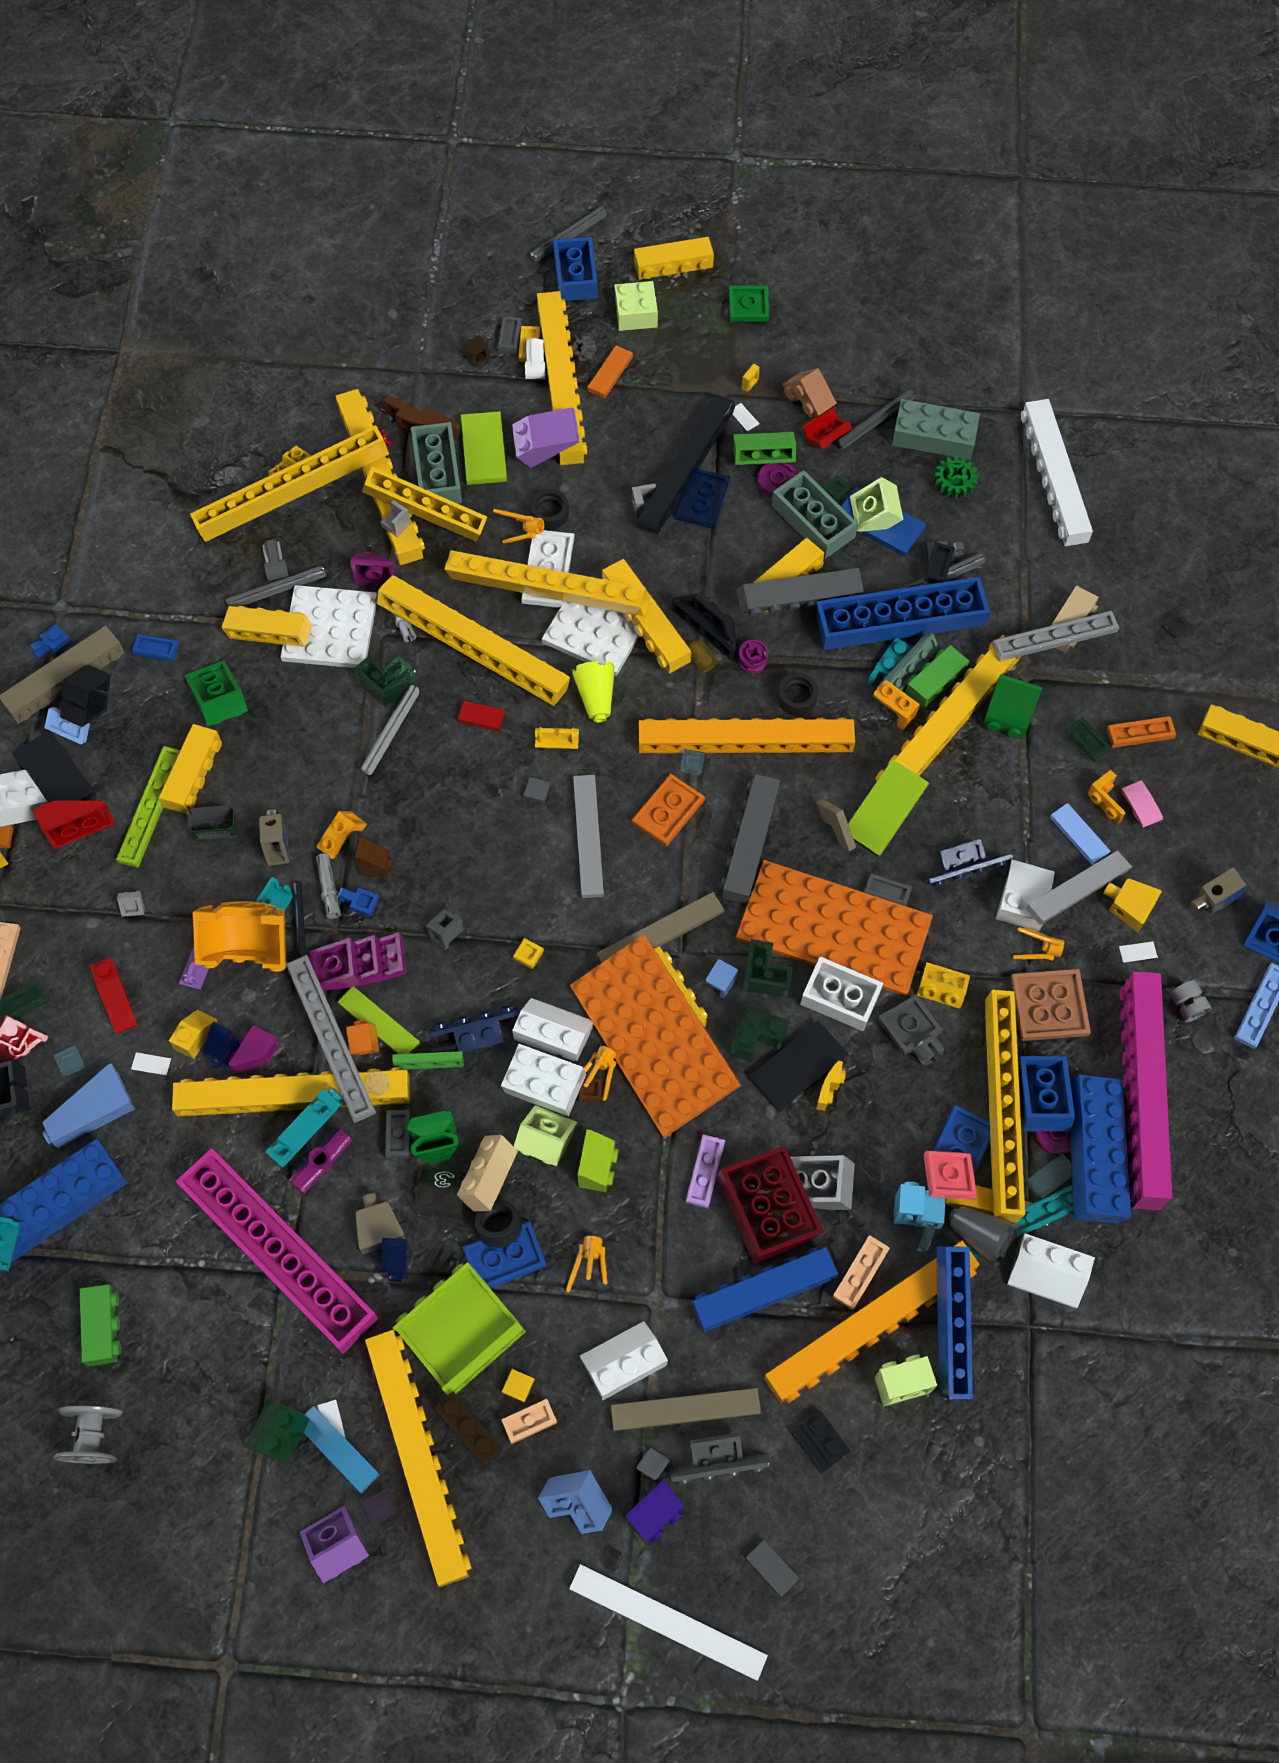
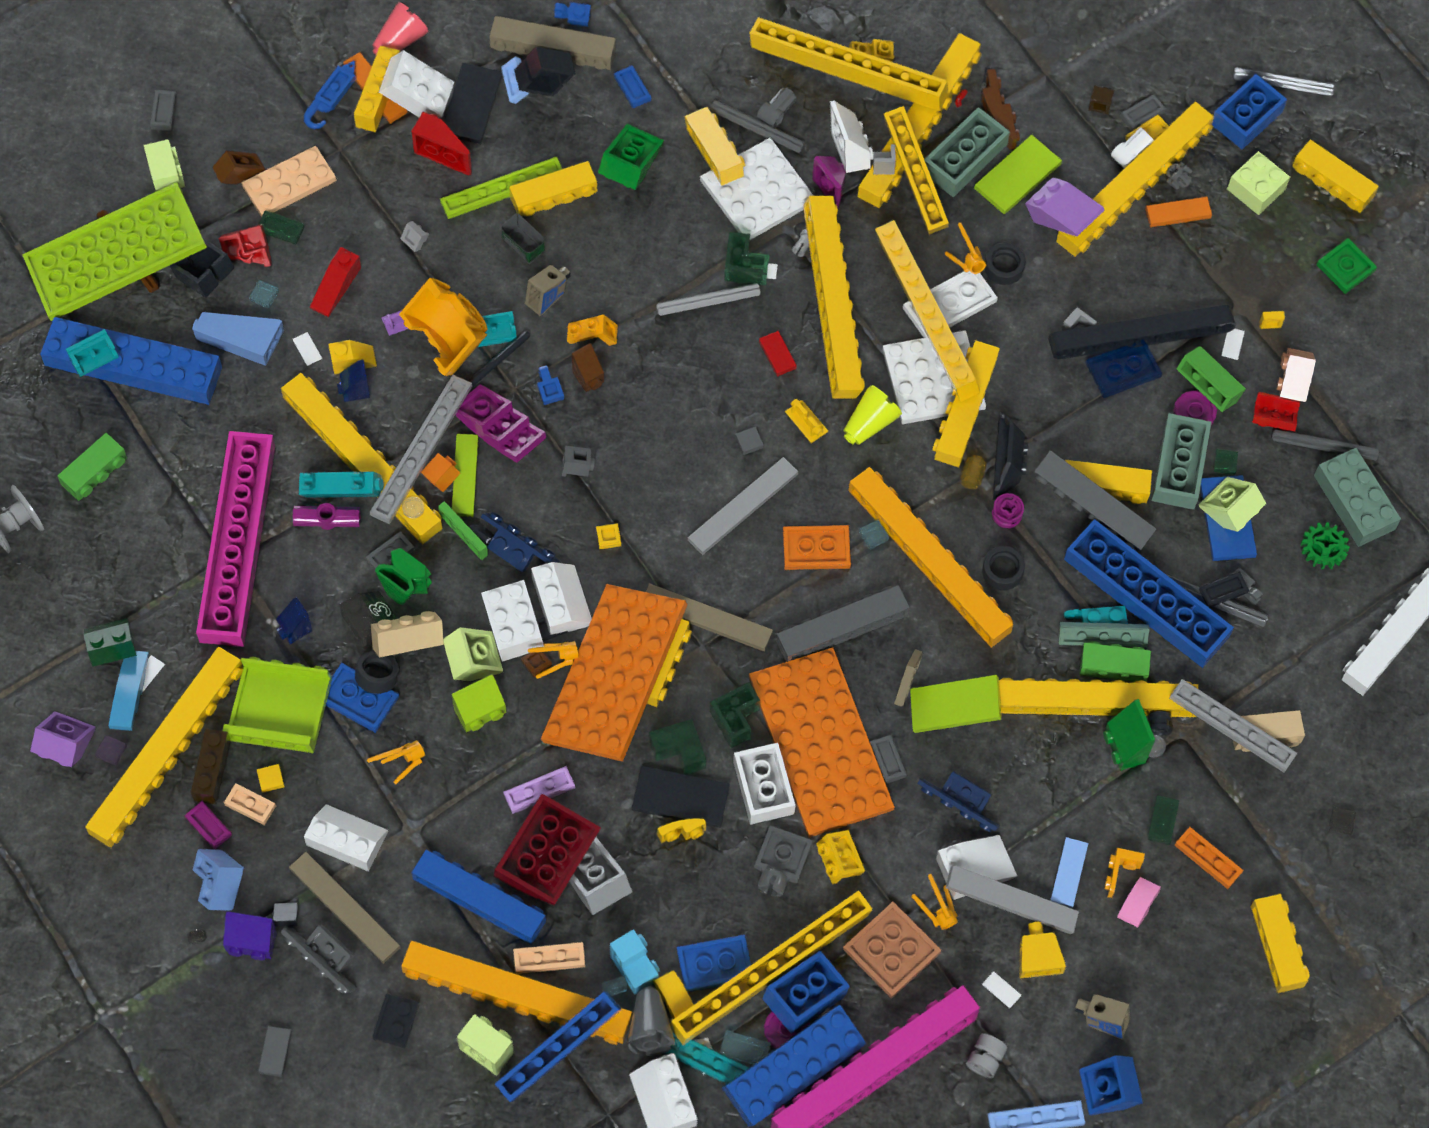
camera: 50 degrees right, 0 degrees up
magenta slope [229,1025,280,1073] -> none
light grey pin [315,854,341,919] -> none
dark tan torso [356,1193,406,1255] -> none
white tile [569,1564,768,1681] -> none
medium blue panel [706,959,738,999] -> none
light orange bracket [873,680,920,730] -> none
coral tile [923,1151,977,1200] -> none
none -> magenta tile [184,801,232,850]
none -> white slope [830,101,873,173]

